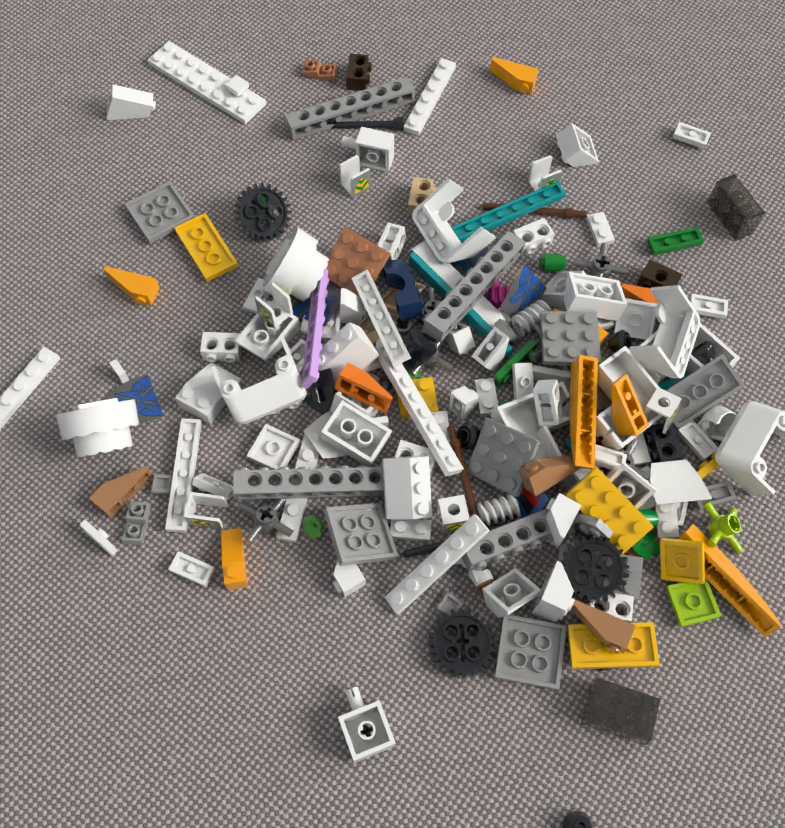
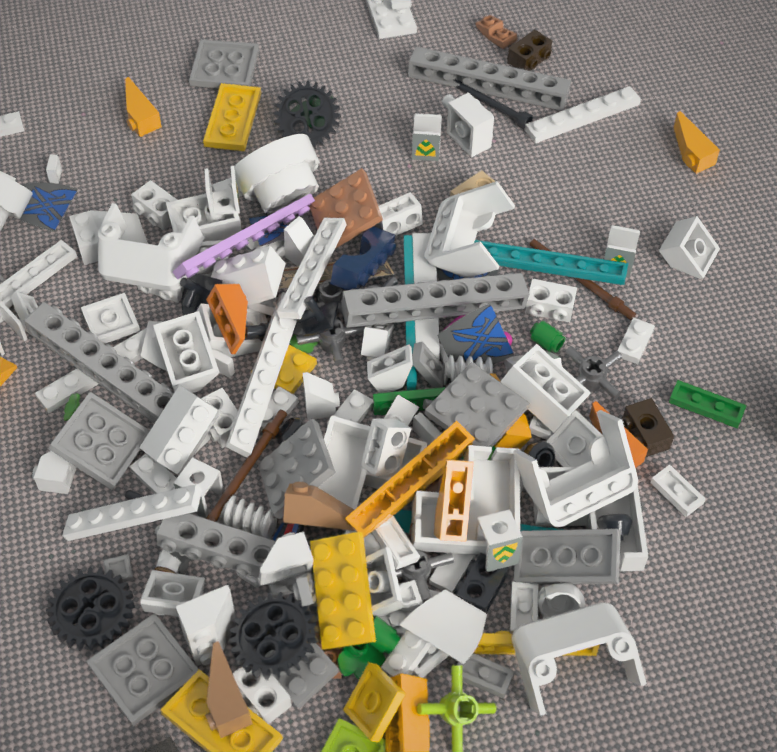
camera: 40 degrees right, 10 degrees down
flat silver bar [239,499,293,544] -> none

